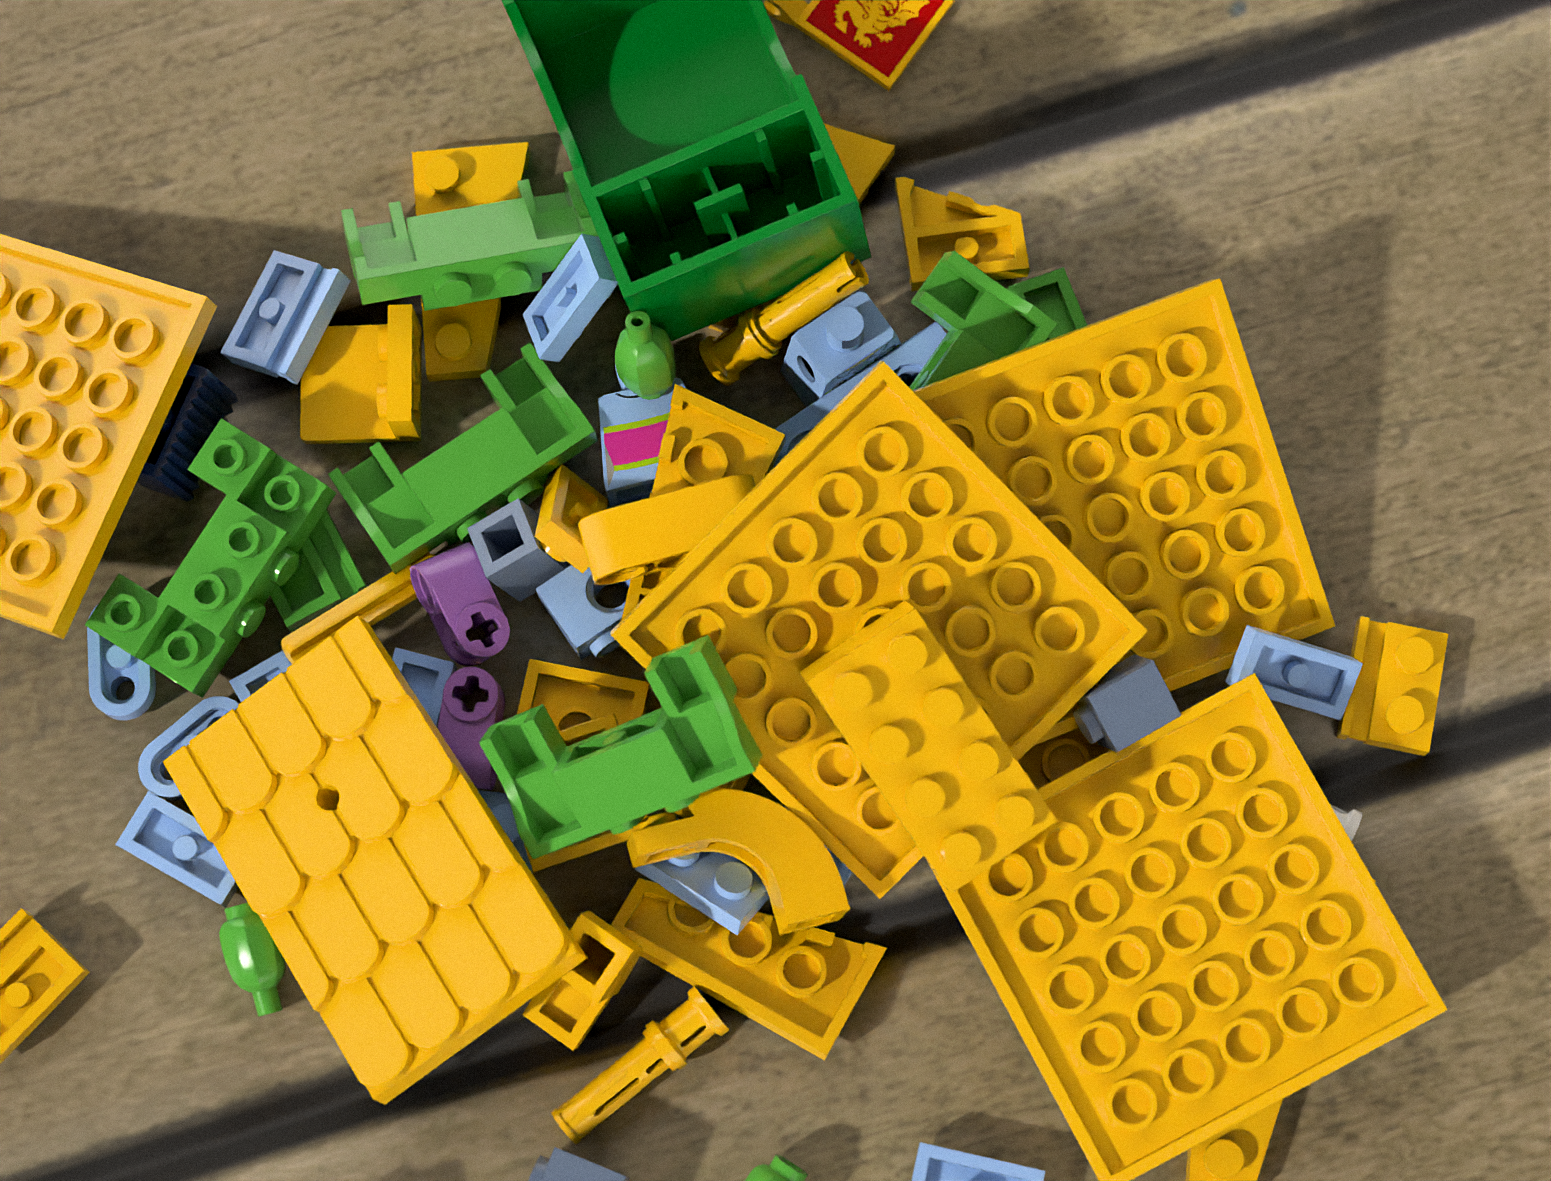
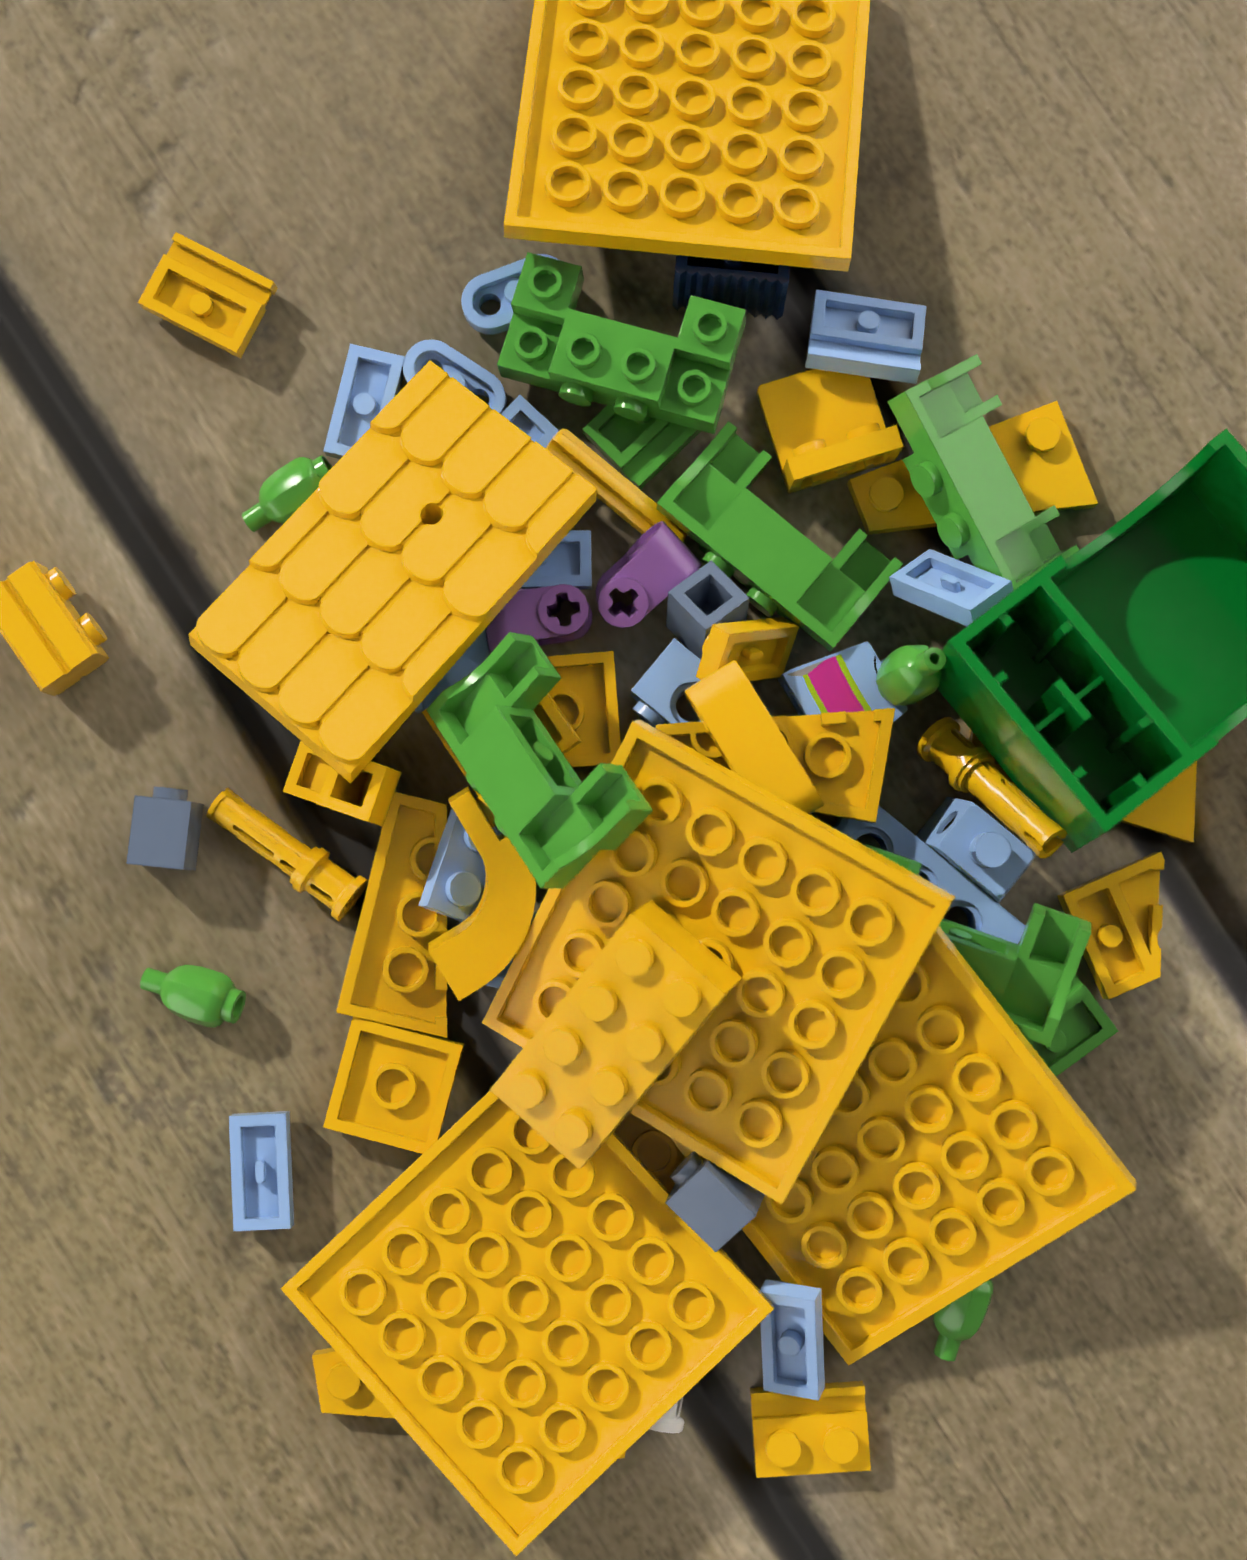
camera: 75 degrees right, 10 degrees up
none -> yellow plate [323,1017,464,1154]
none -> bright green plant [932,1279,993,1361]

